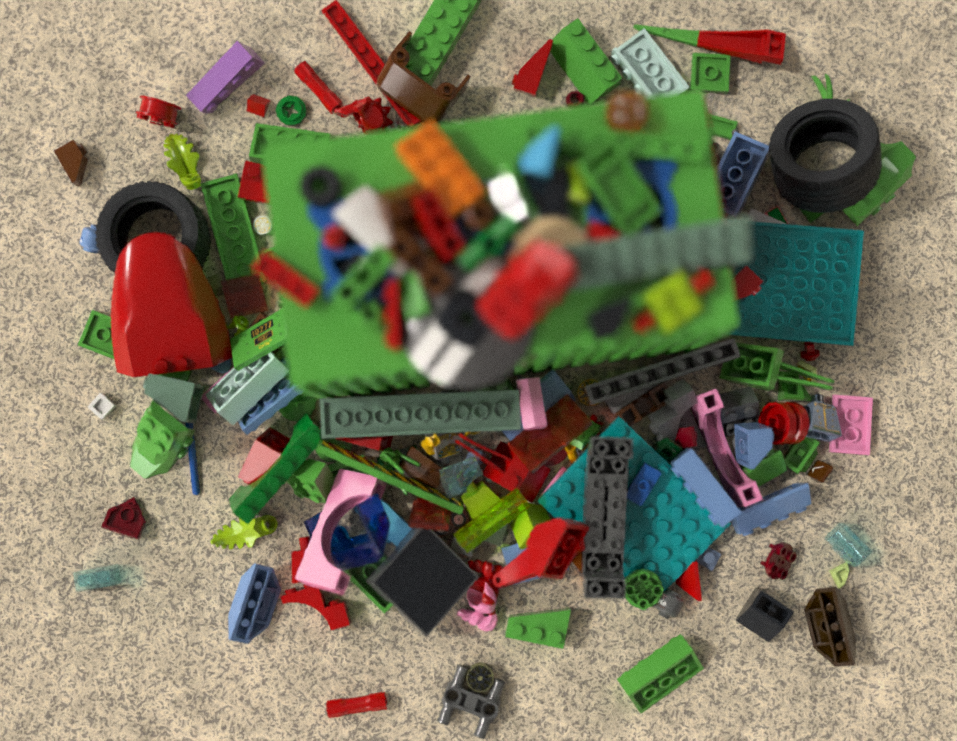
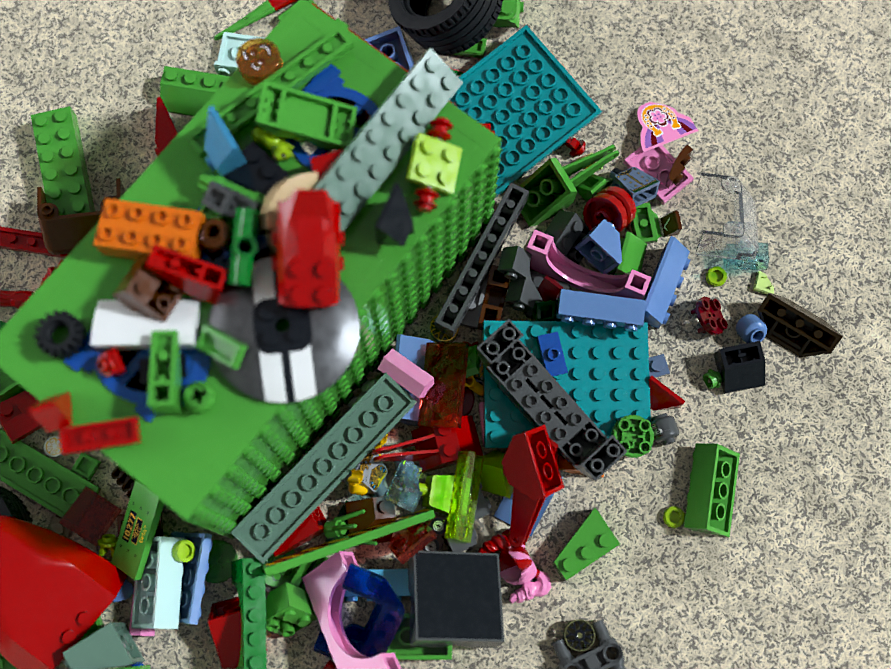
camera: 45 degrees left, 10 degrees down
red plate [384,280,400,350] -> none
reddish brown arch [385,231,455,297] -> none
none -> red slope [29,391,73,433]
none -> lime tile [172,540,195,562]
none -> sticker [637,102,698,152]
none -> lime tile [663,506,685,528]
none -> reddish brown slope [666,144,693,189]
none -> clear windscreen [694,173,759,261]
none -> bright green plate [703,369,722,389]
none -> lime tile [706,266,727,287]
none -> medium blue head [736,314,767,343]

